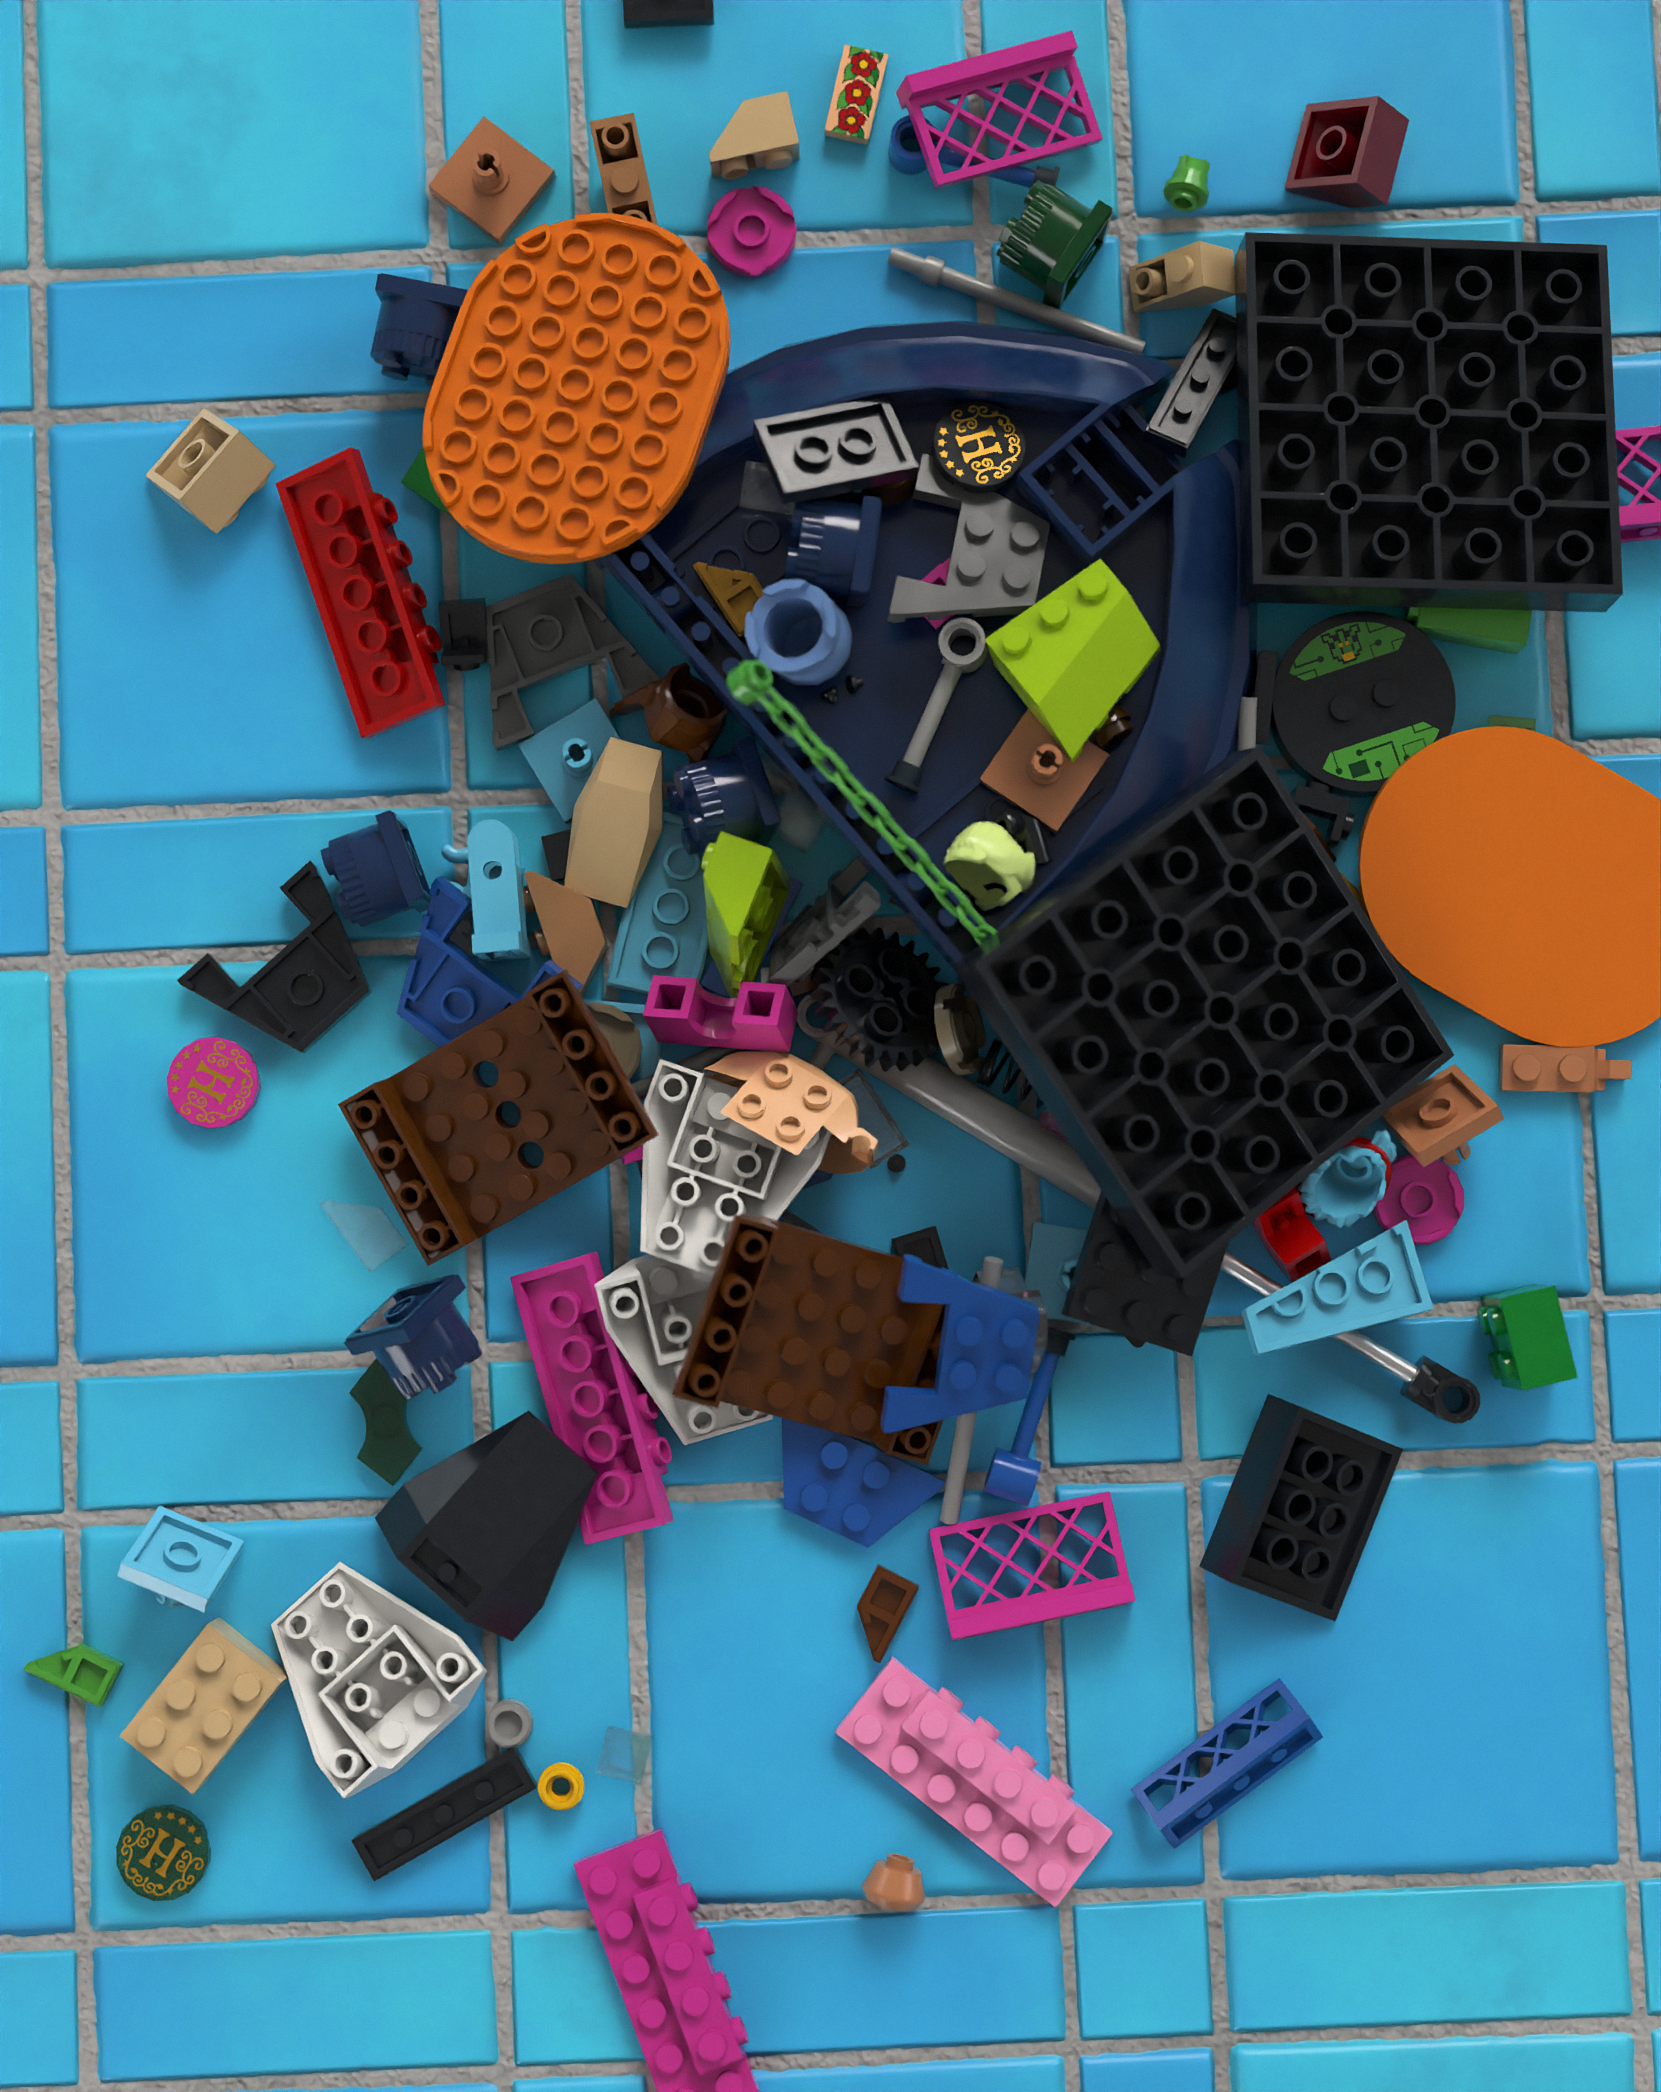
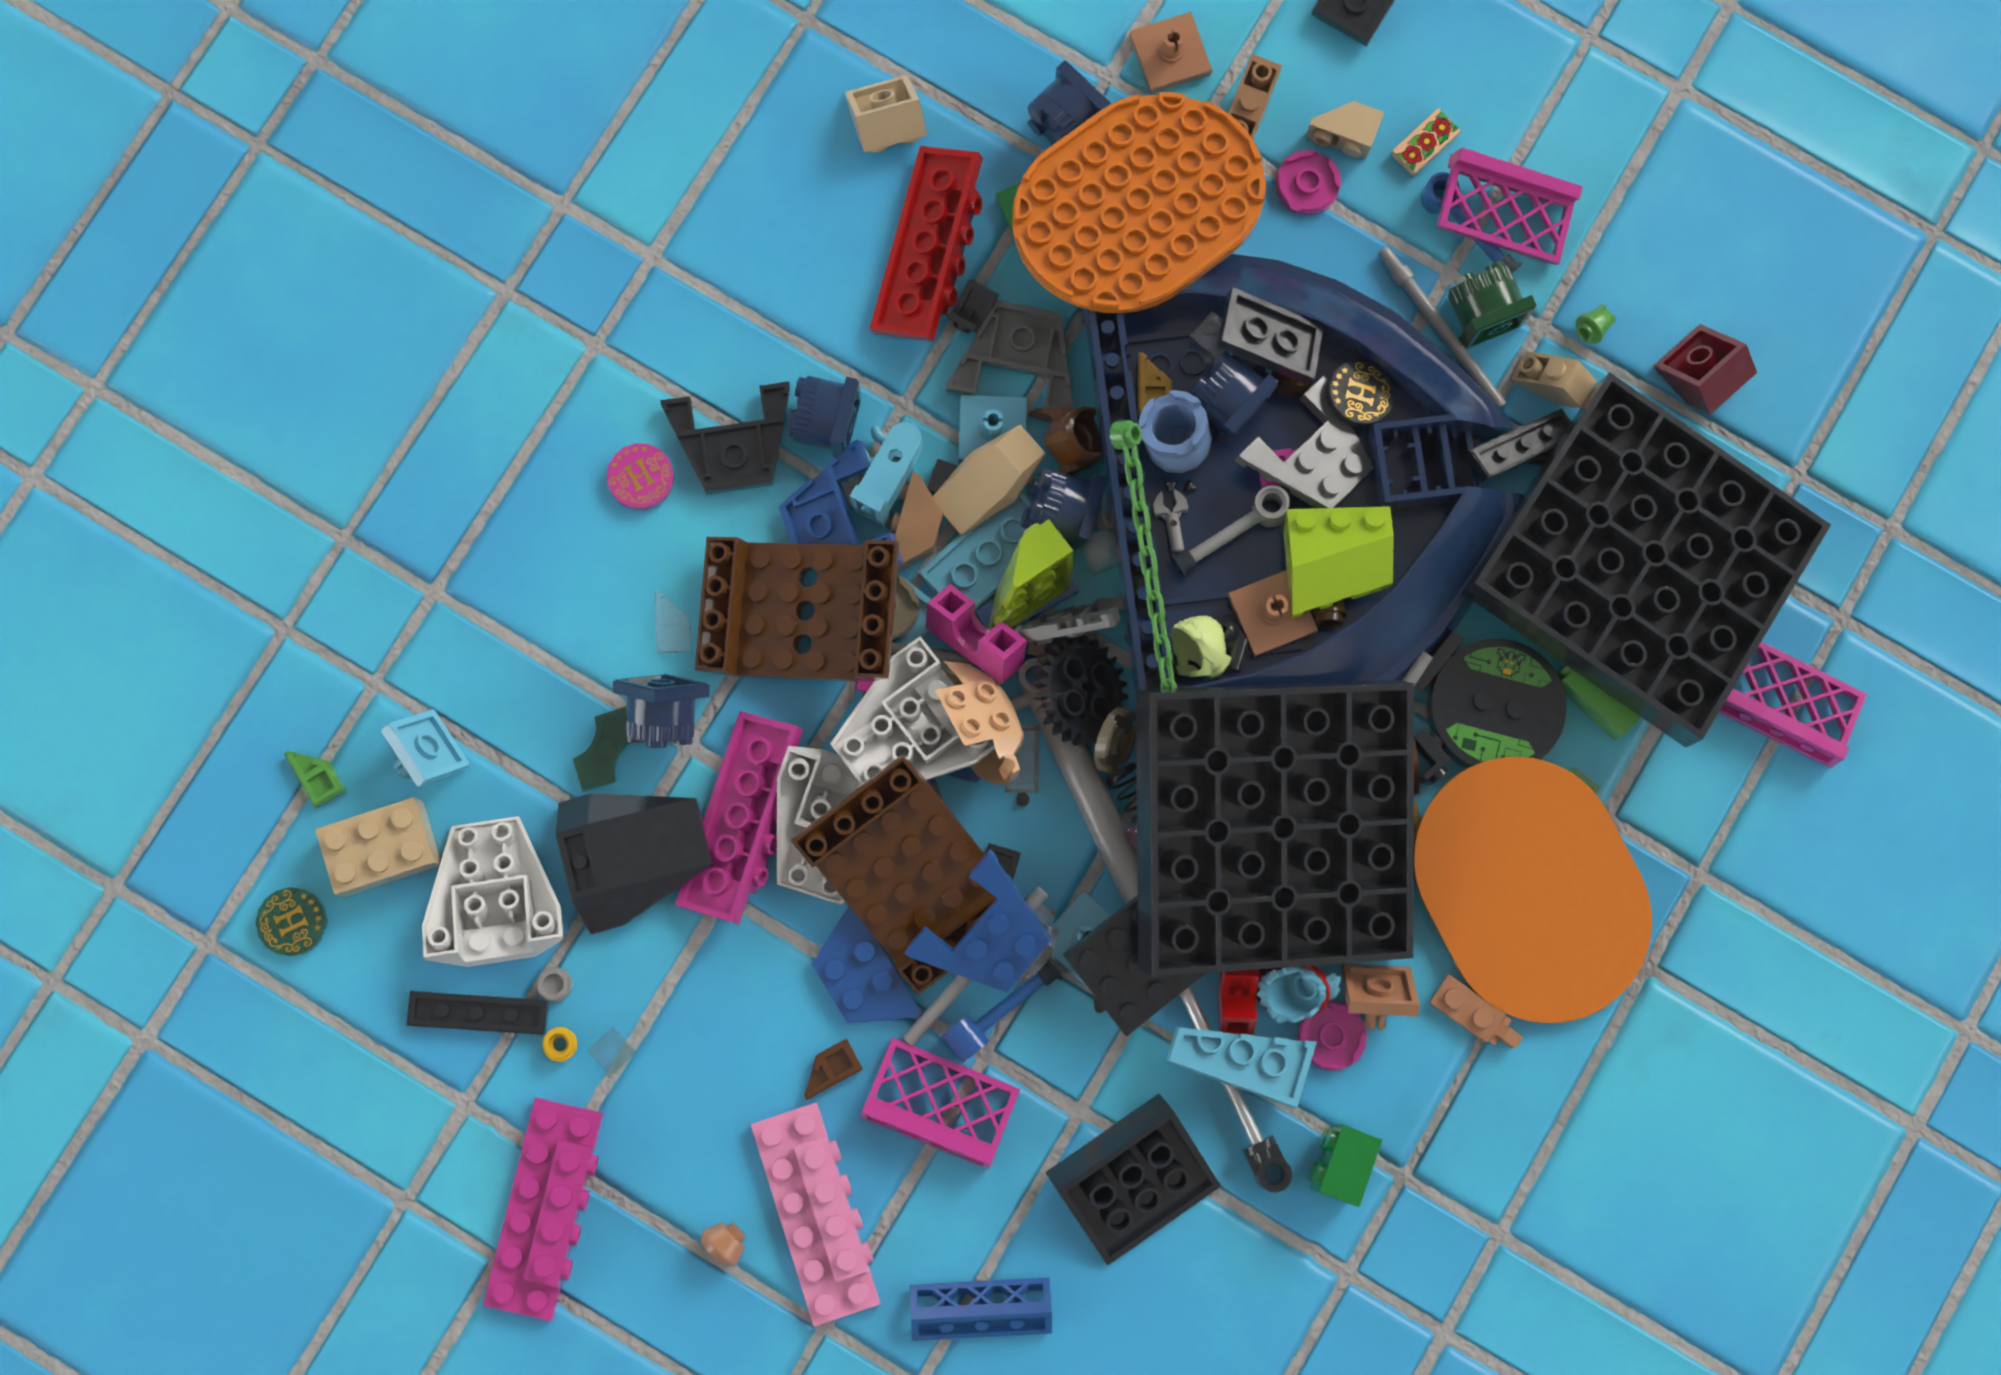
camera: 25 degrees right, 5 degrees down
none -> light grey bar [1153,489,1188,555]

